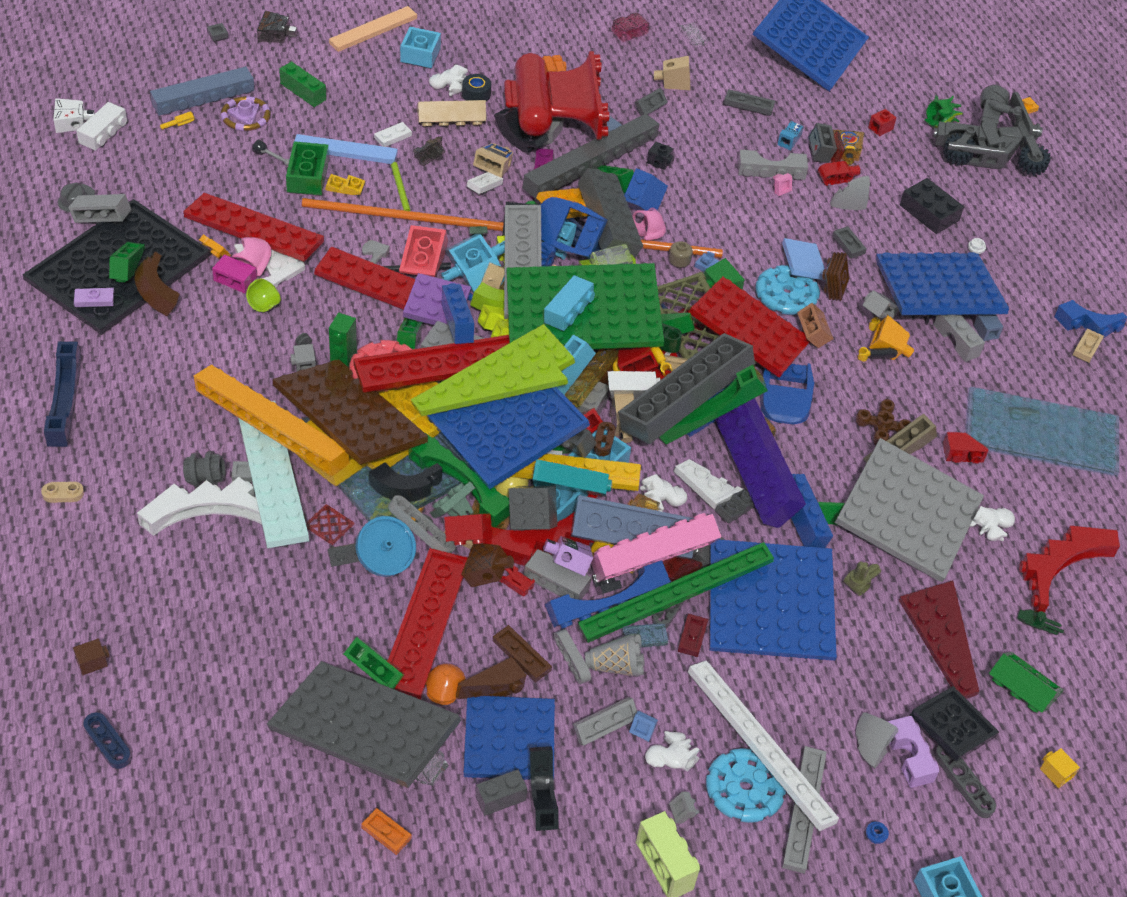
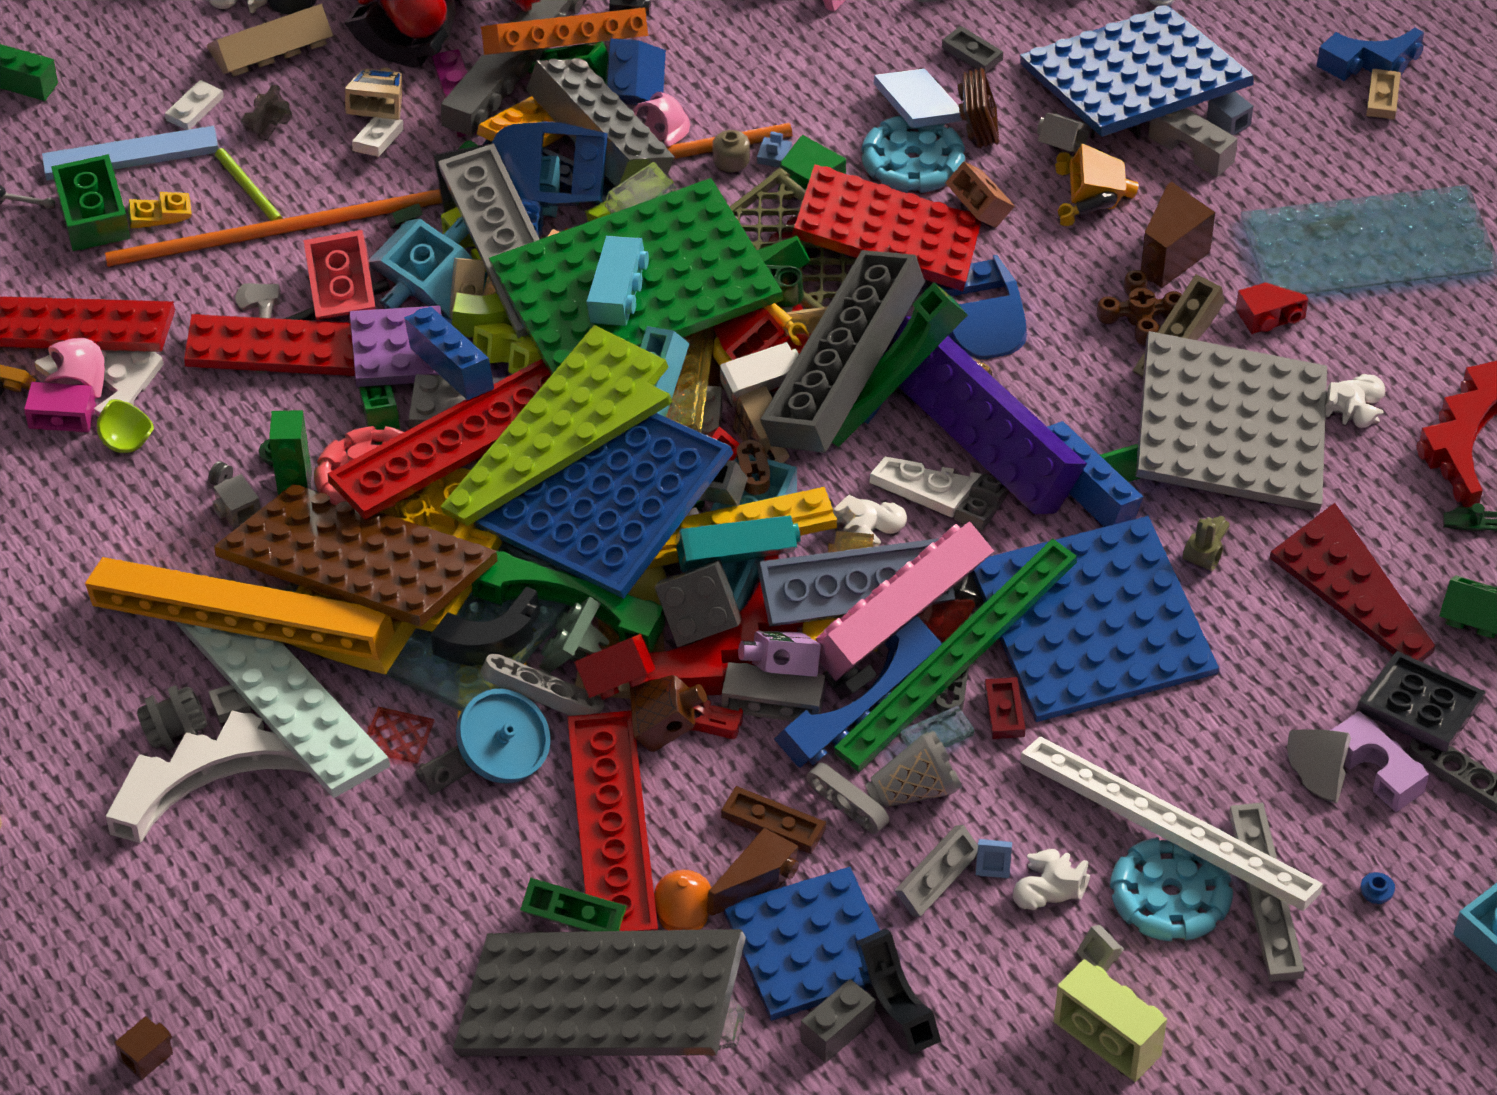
camera: 15 degrees left, 0 degrees up
none -> orange brick [481,8,648,55]
none -> reddish brown slope [1140,181,1215,288]

